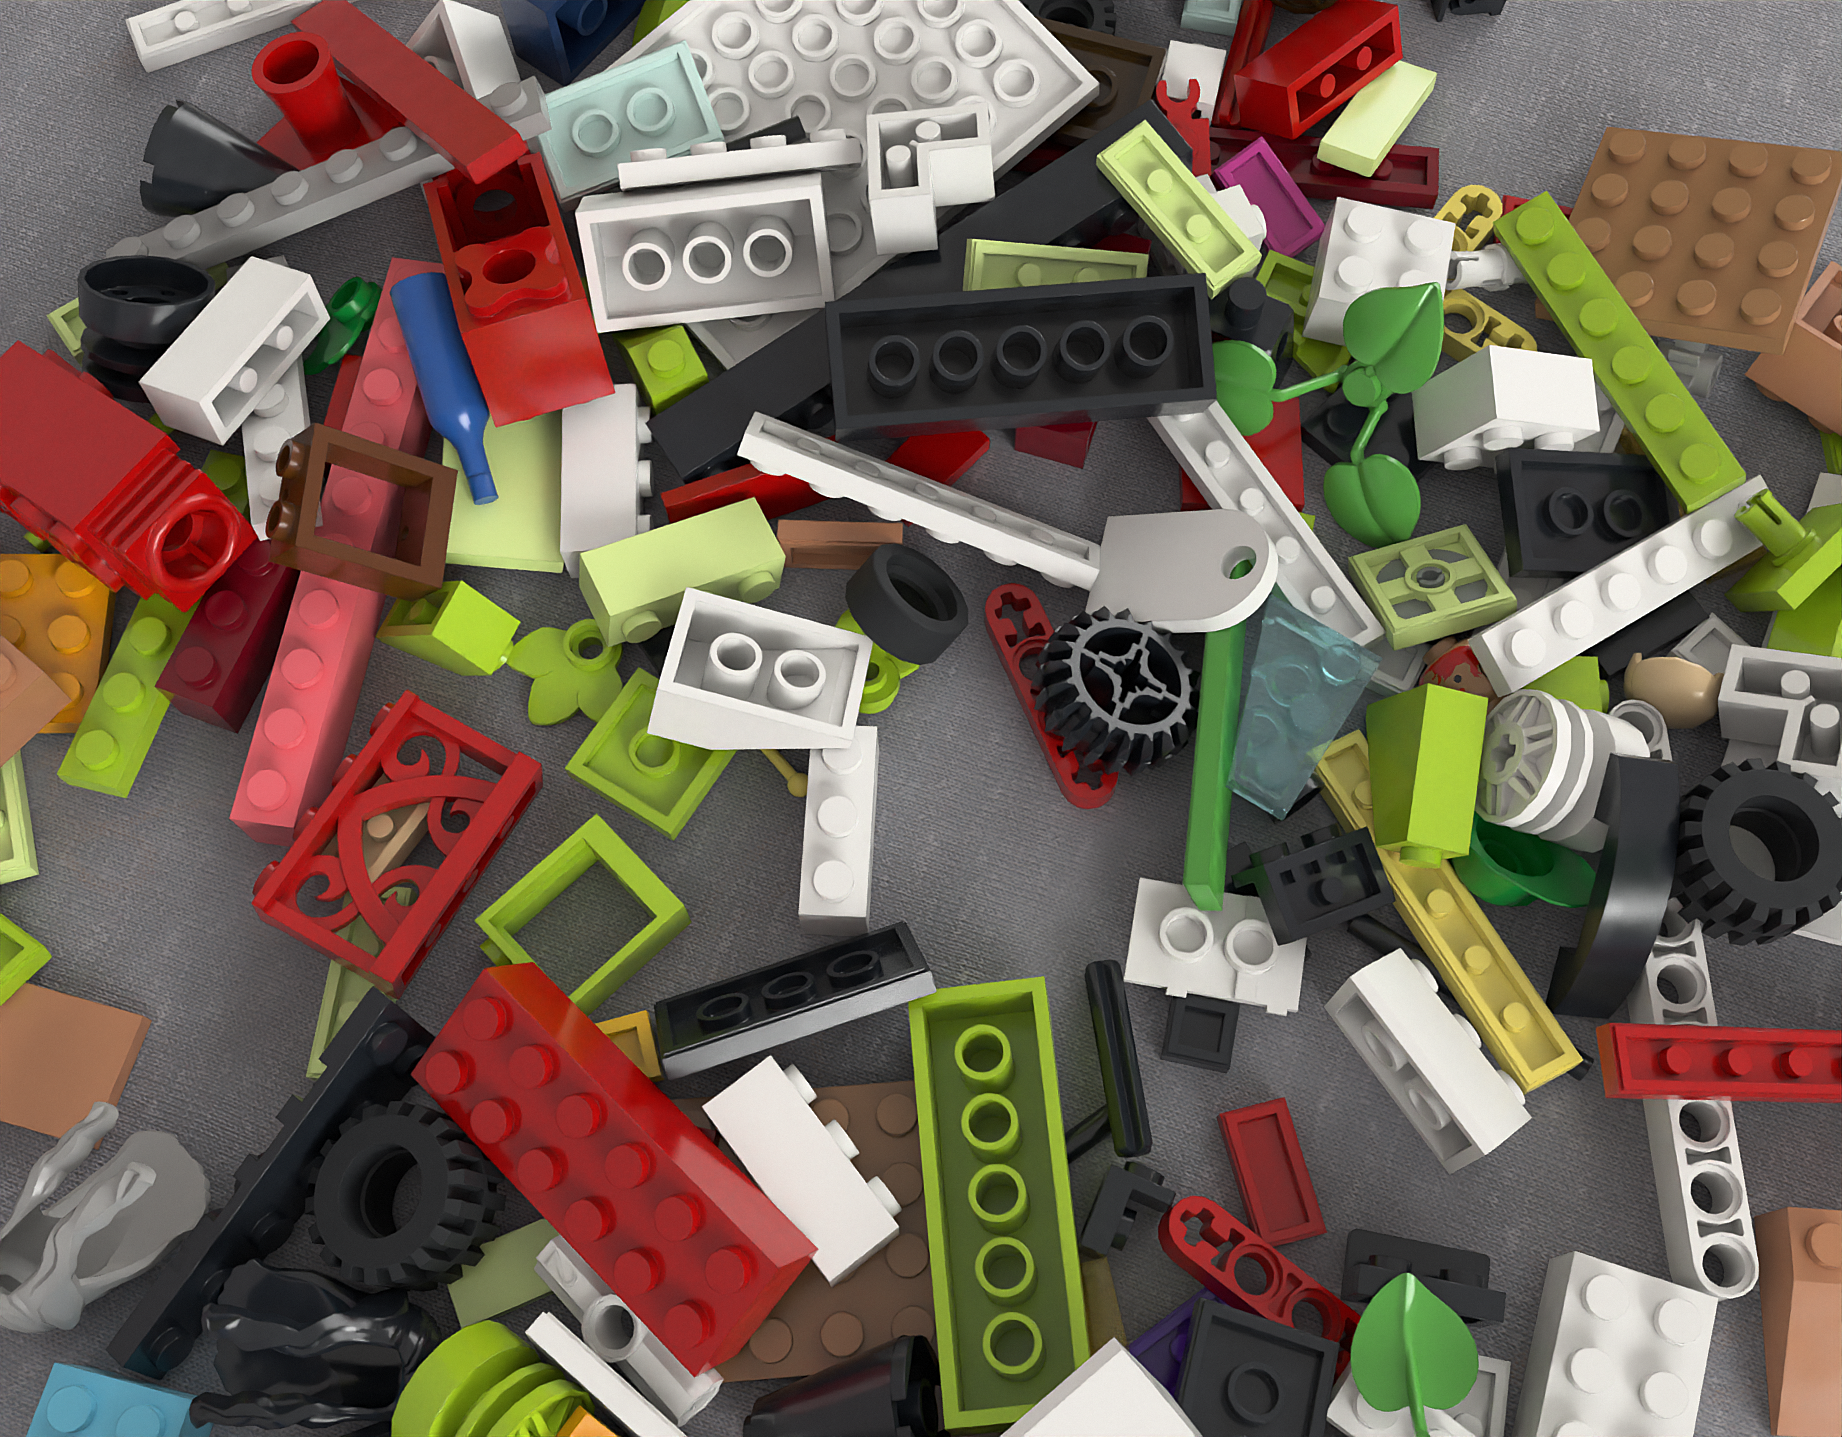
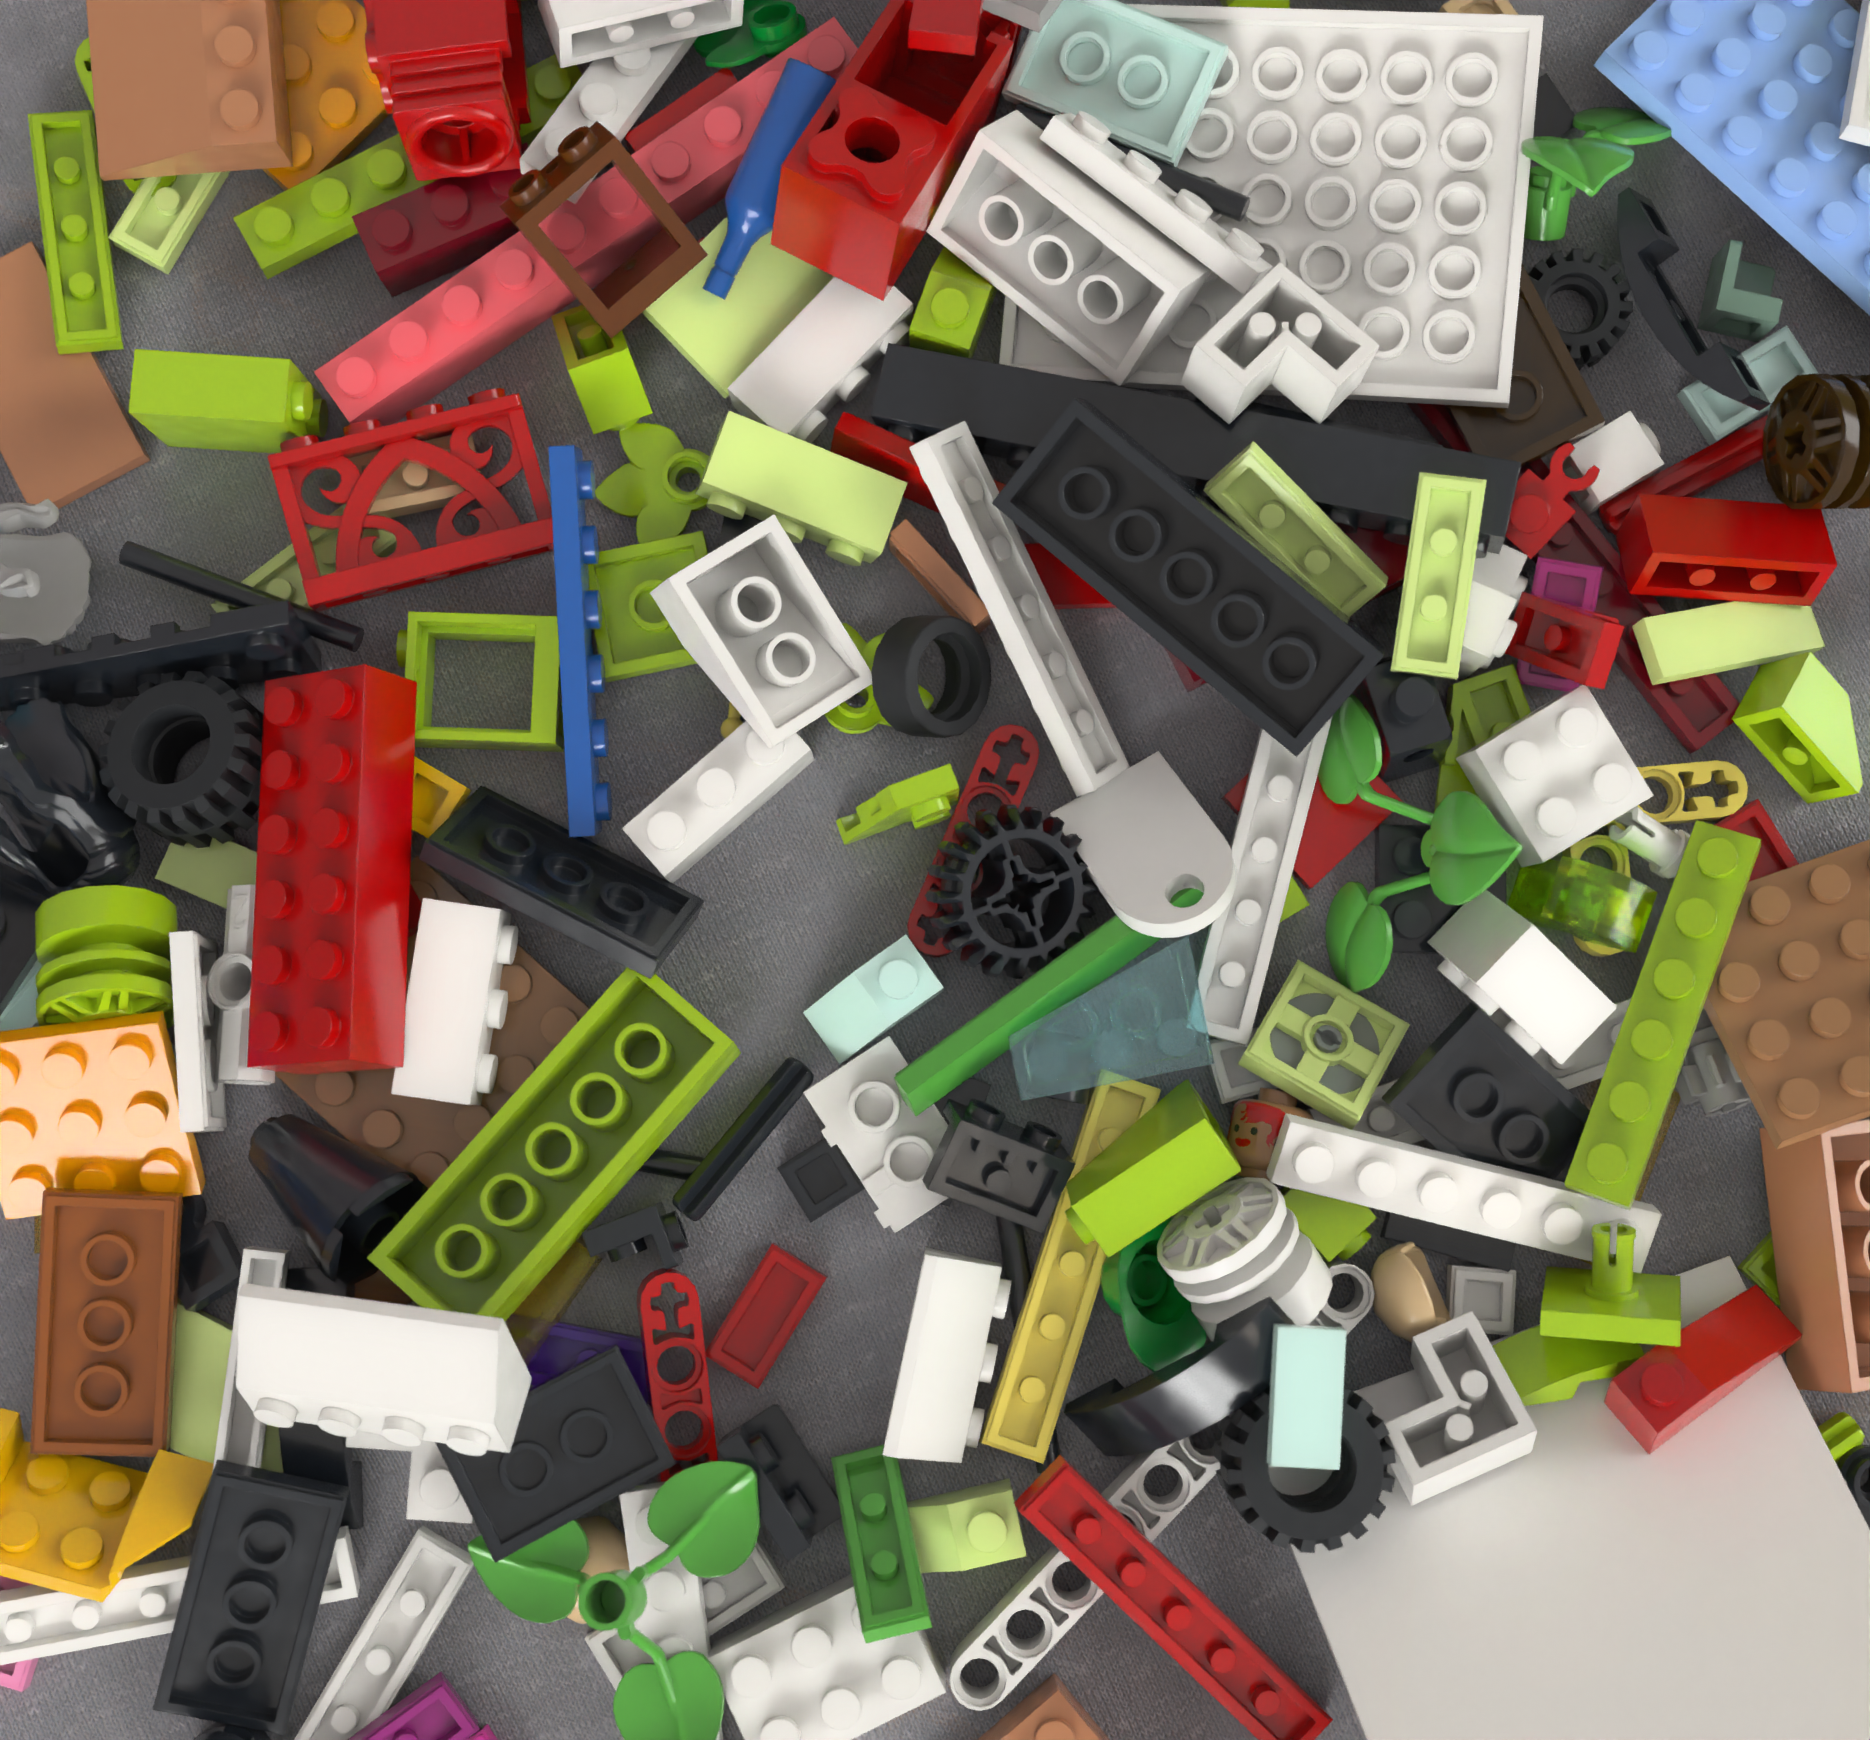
camera: 45 degrees right, 15 degrees up
none -> black bar [119,541,364,652]
none -> lime brick [128,349,328,454]
none -> blue plate [548,445,612,837]
none -> light aqua slope [803,935,944,1065]
none -> bright green tile [831,1445,932,1644]
none -> lime wing [836,763,959,845]
none -> yellowish green slope [907,1478,1027,1573]
none -> light aqua tile [1267,1324,1346,1470]
none -> red slope [1505,591,1624,689]
none -> clear neon green brick [1507,856,1658,953]
none -> lime slope [1732,651,1863,804]

